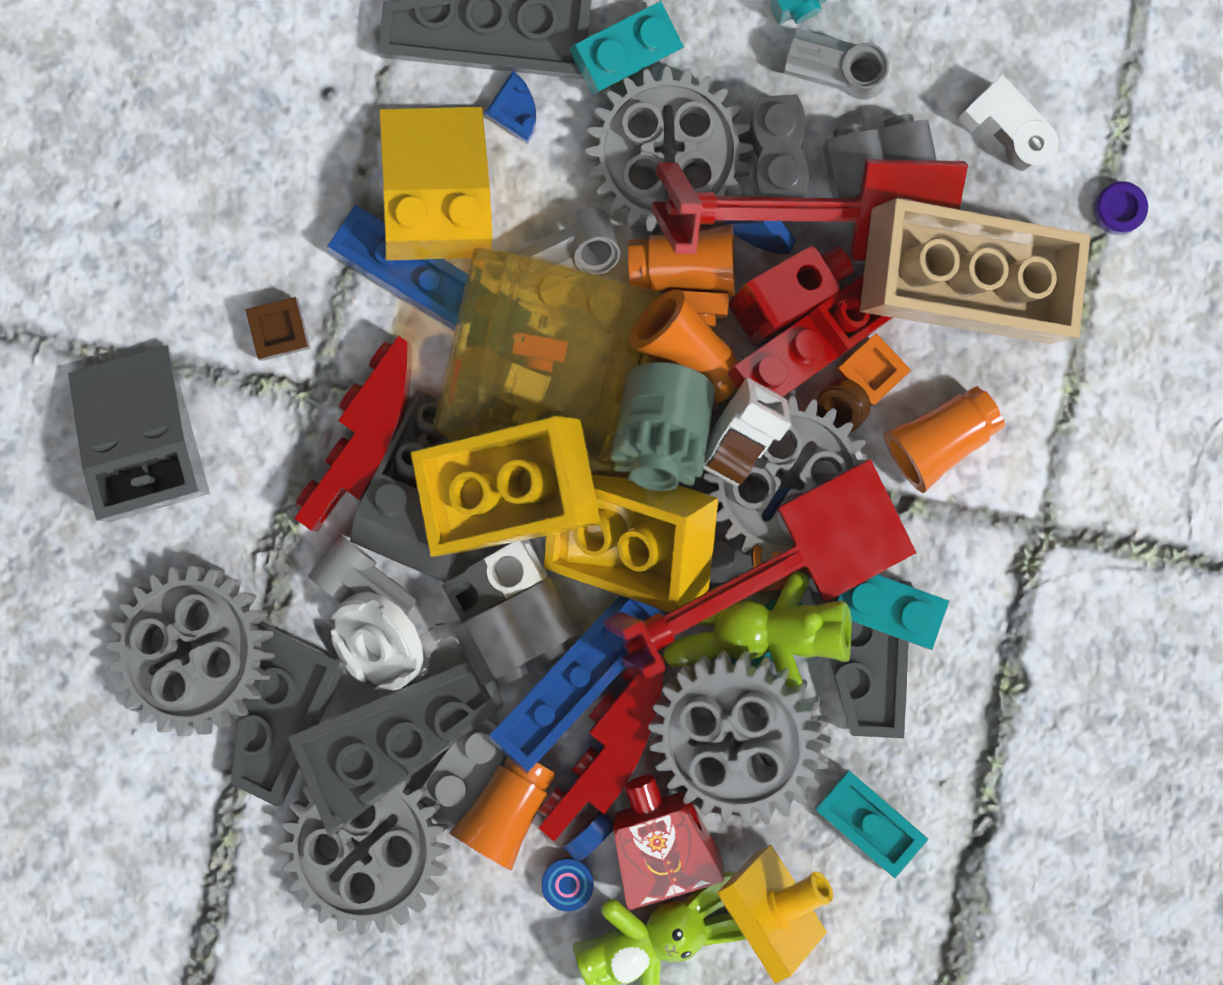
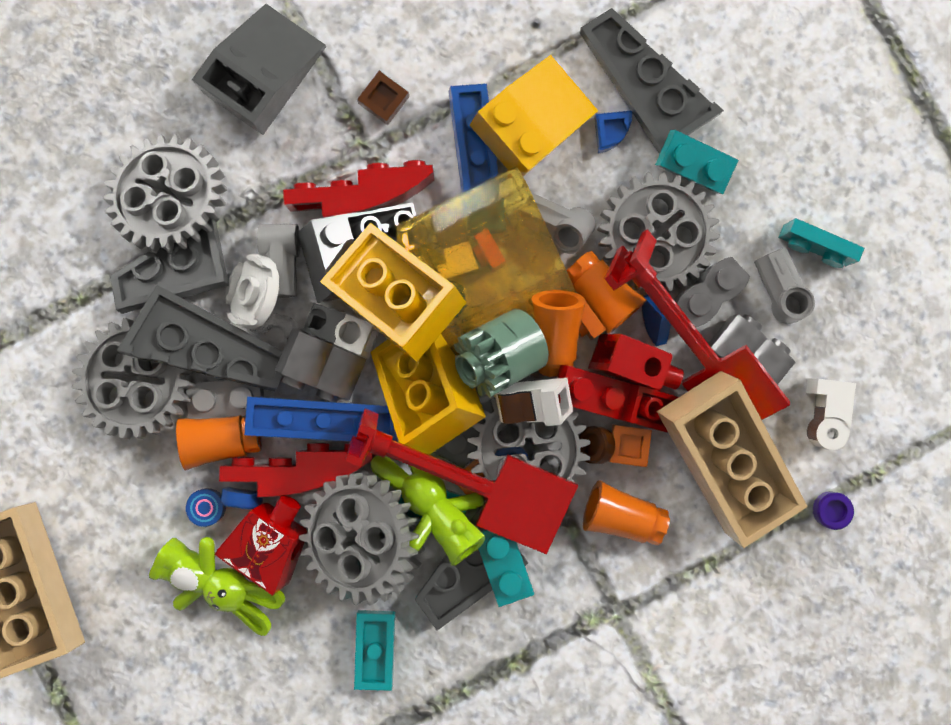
camera: 45 degrees right, 0 degrees up
yellow tile [717,844,833,984] -> none

